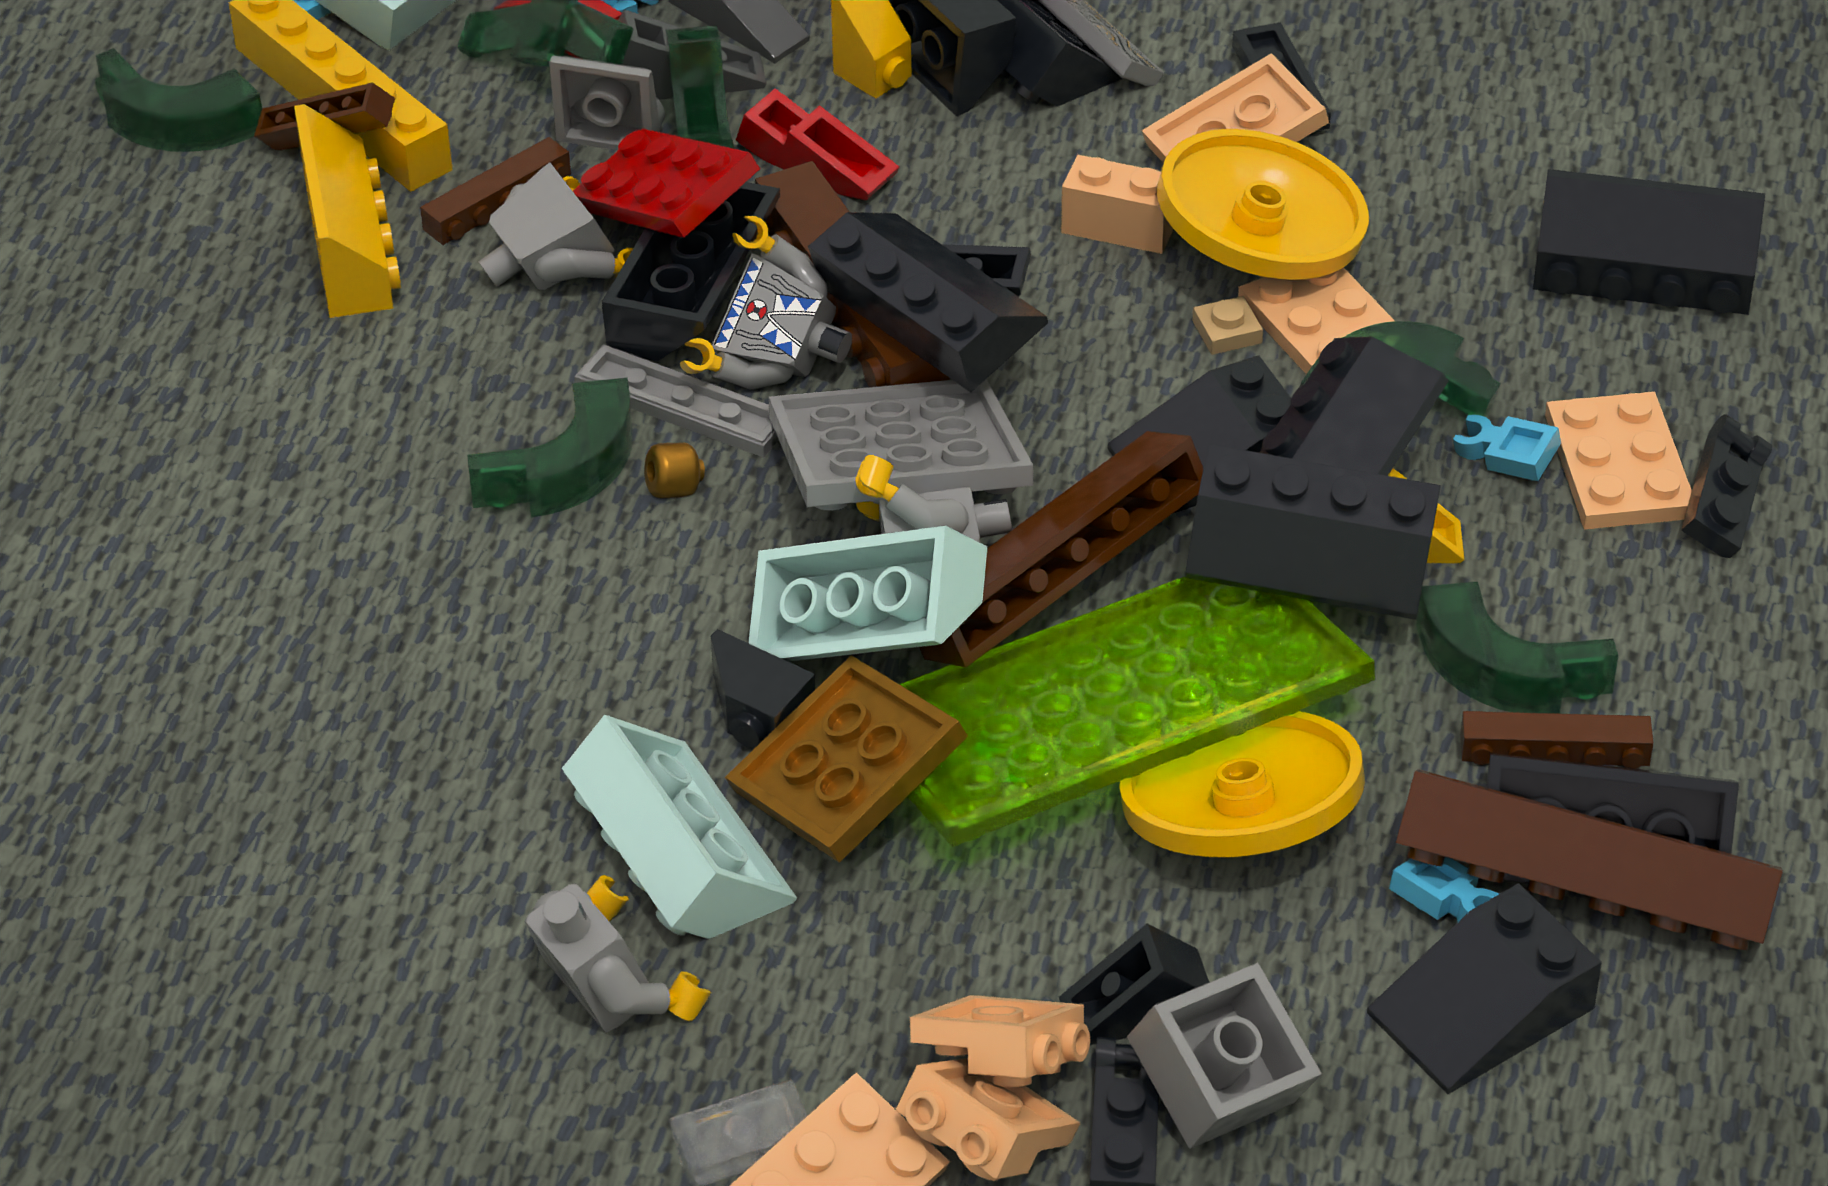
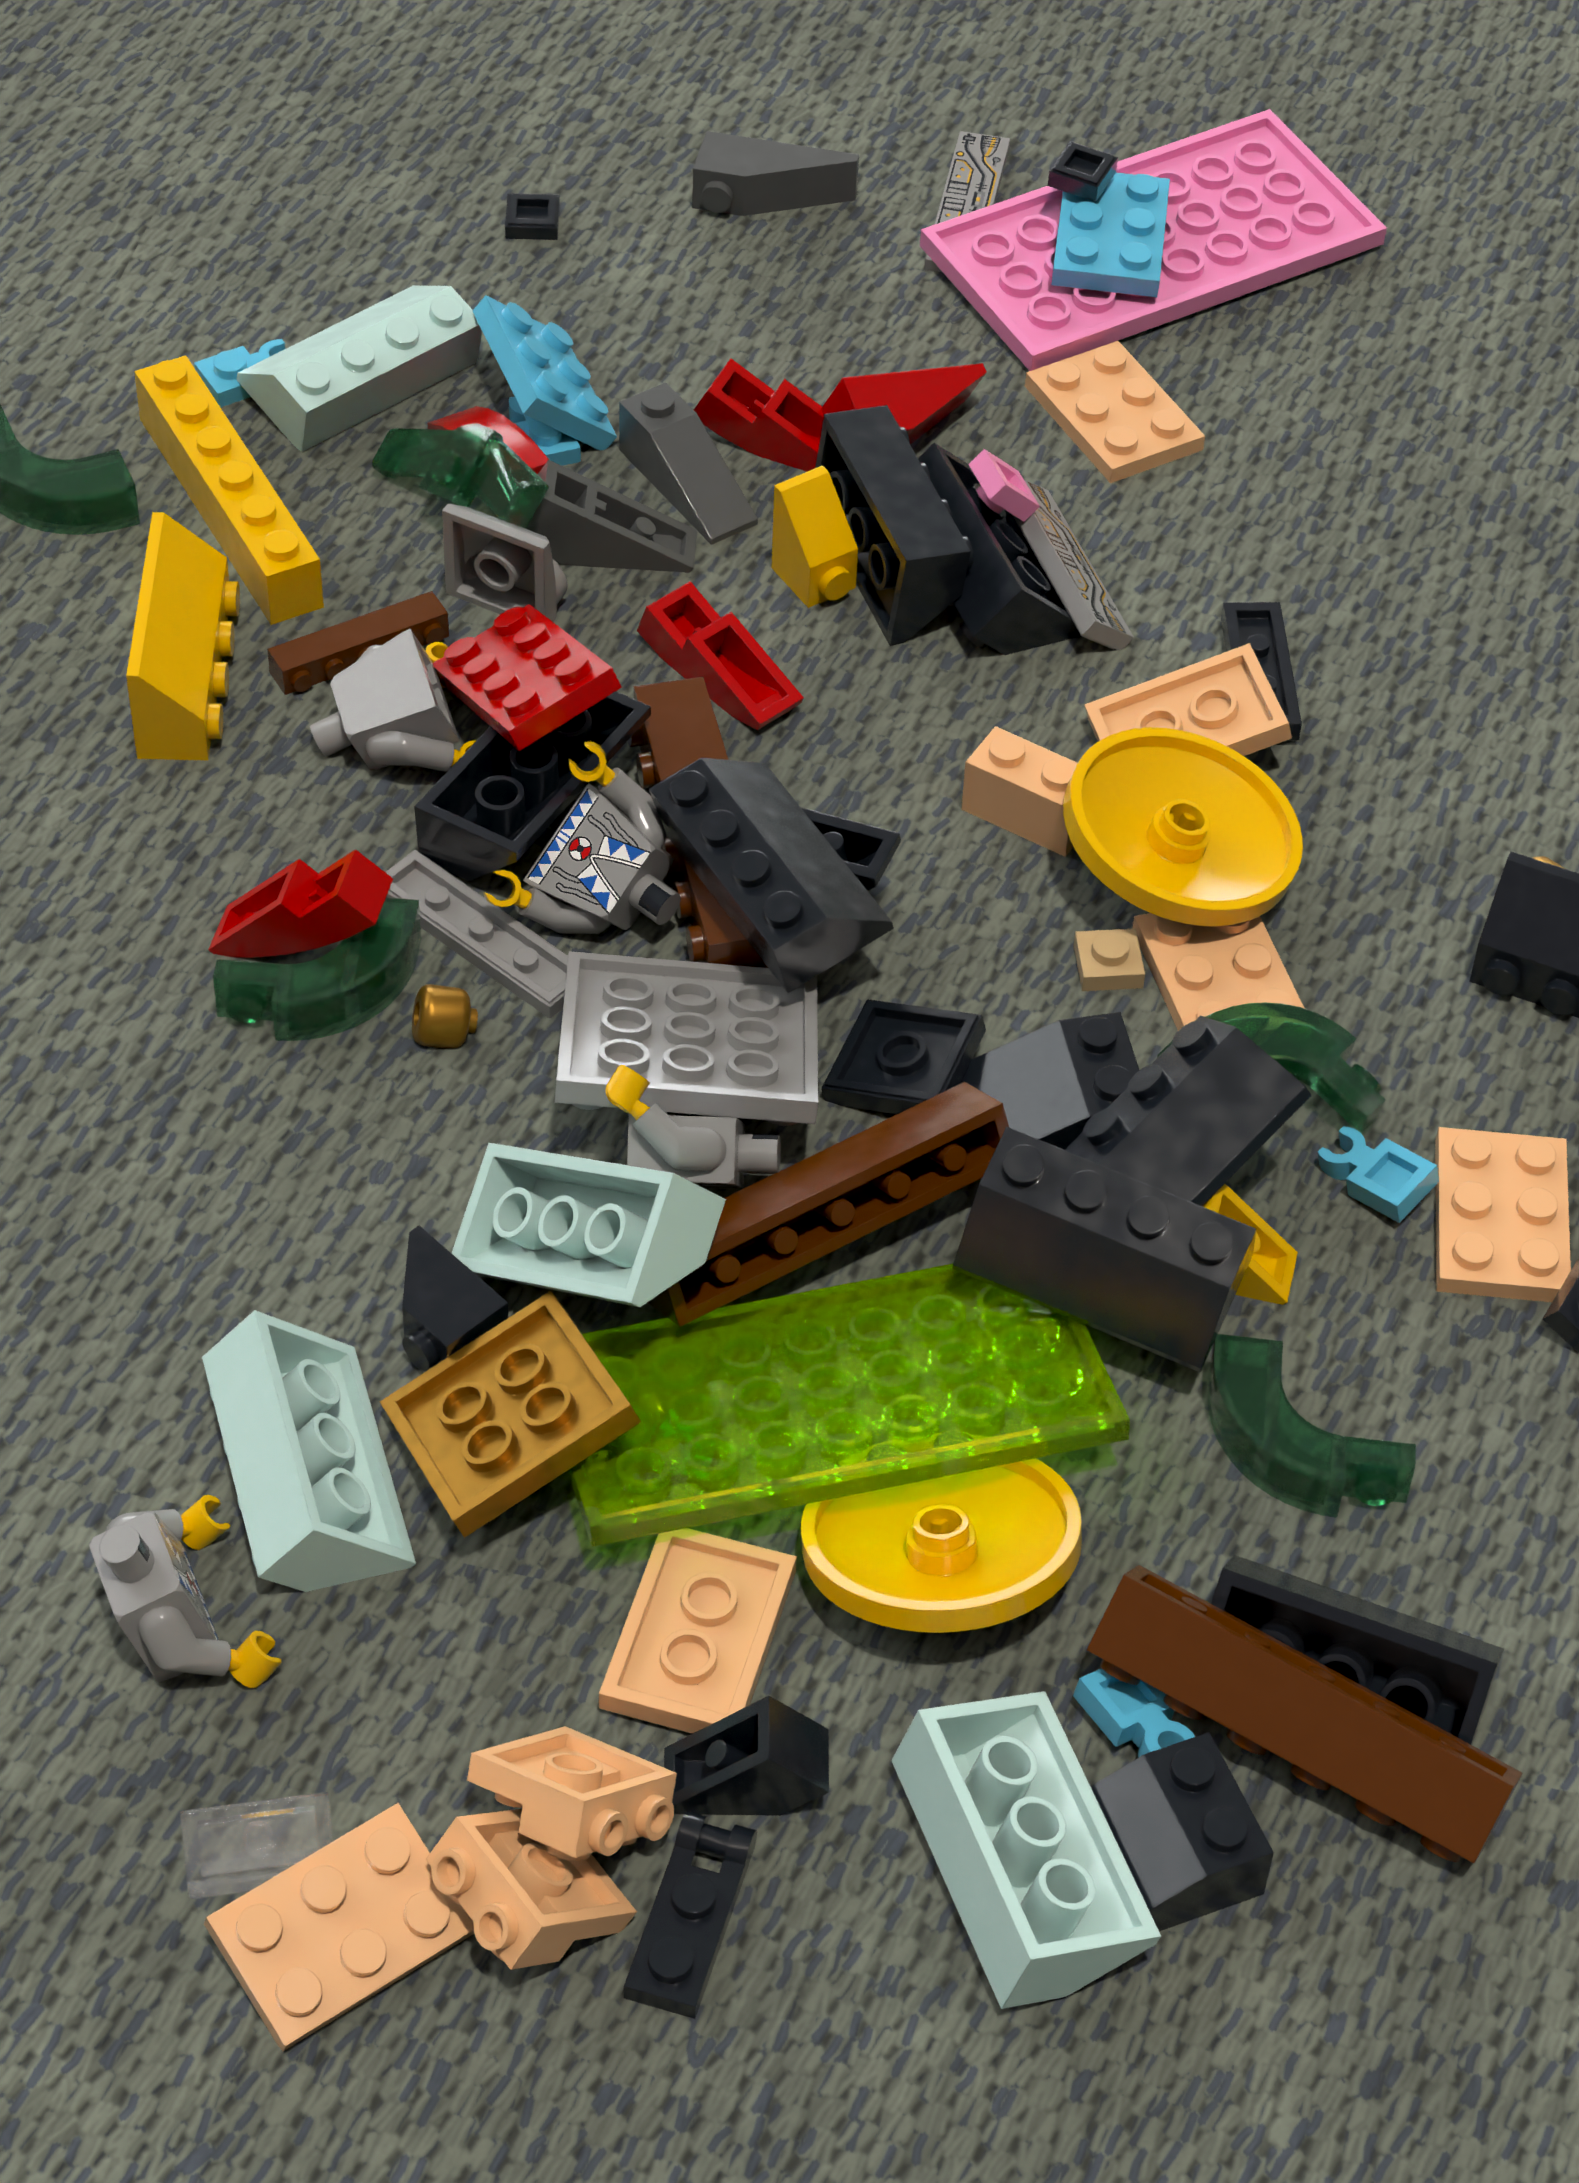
camera: 10 degrees right, 5 degrees up
reddish brown piece [254,82,395,151] -> none
clear green arch [666,25,735,149] -> none
light grey brick [1127,963,1322,1149] -> none
reddish brown piece [1460,711,1653,769] -> none
none -> red slope [208,849,393,958]
none -> light nougat plate [599,1522,797,1734]
none -> black plate [821,999,986,1114]
none -> light aqua slope [891,1691,1161,2009]

